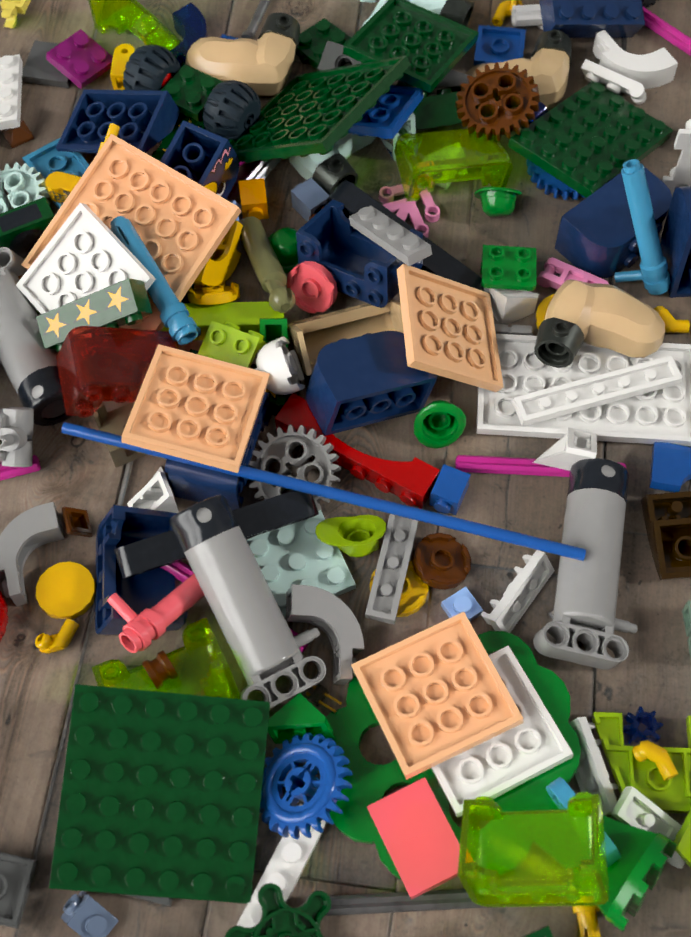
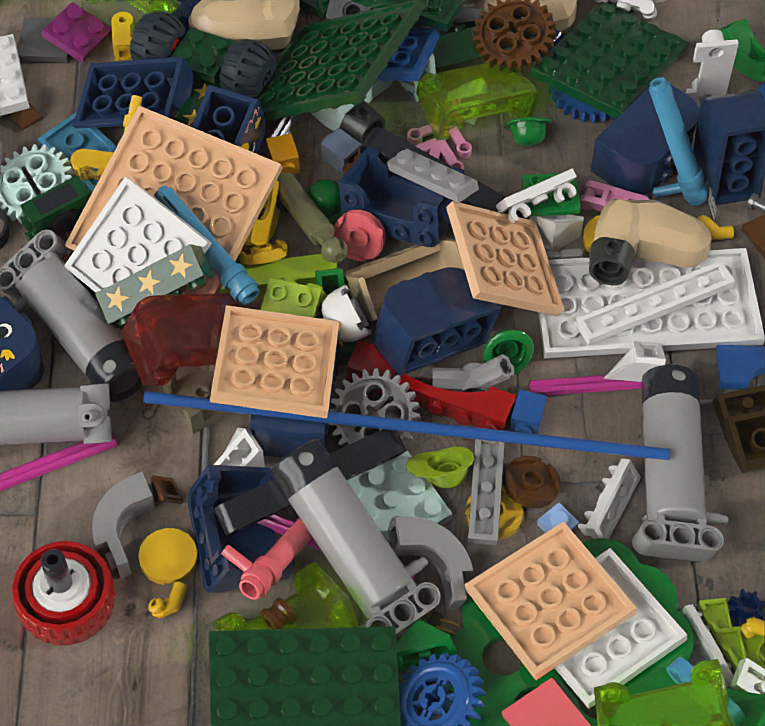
camera: 10 degrees left, 5 degrees down
none -> light grey piece [432,354,514,392]
none -> white plate [496,168,577,223]
none -> sticker [705,178,718,223]

